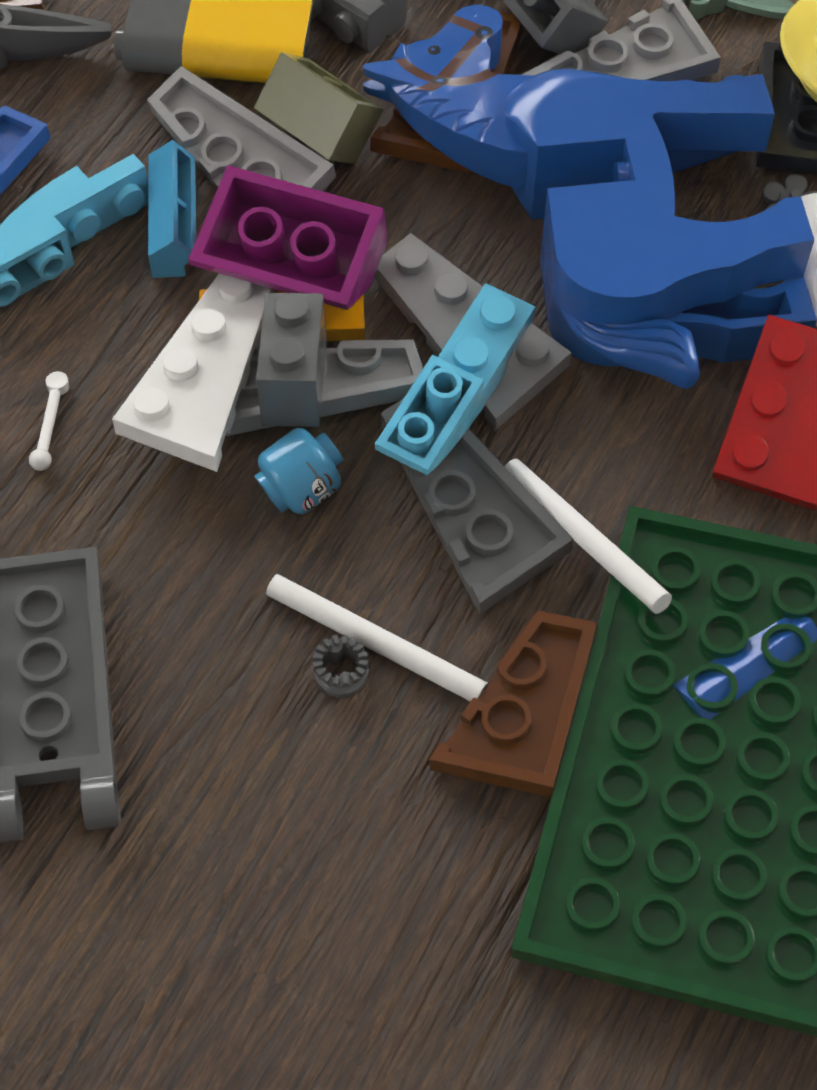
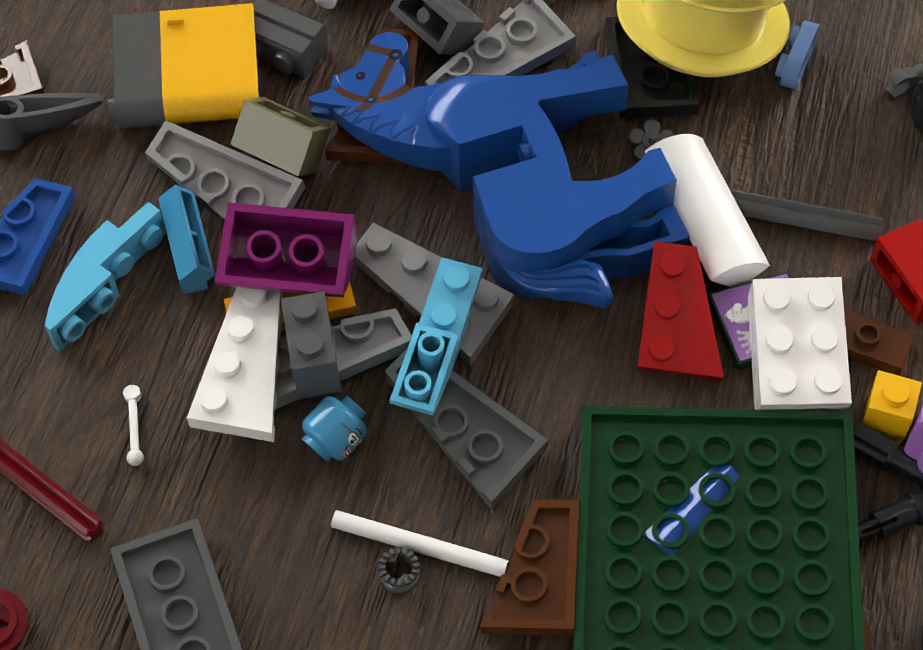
camera: 10 degrees left, 0 degrees up
white bar [504,459,672,614] -> none

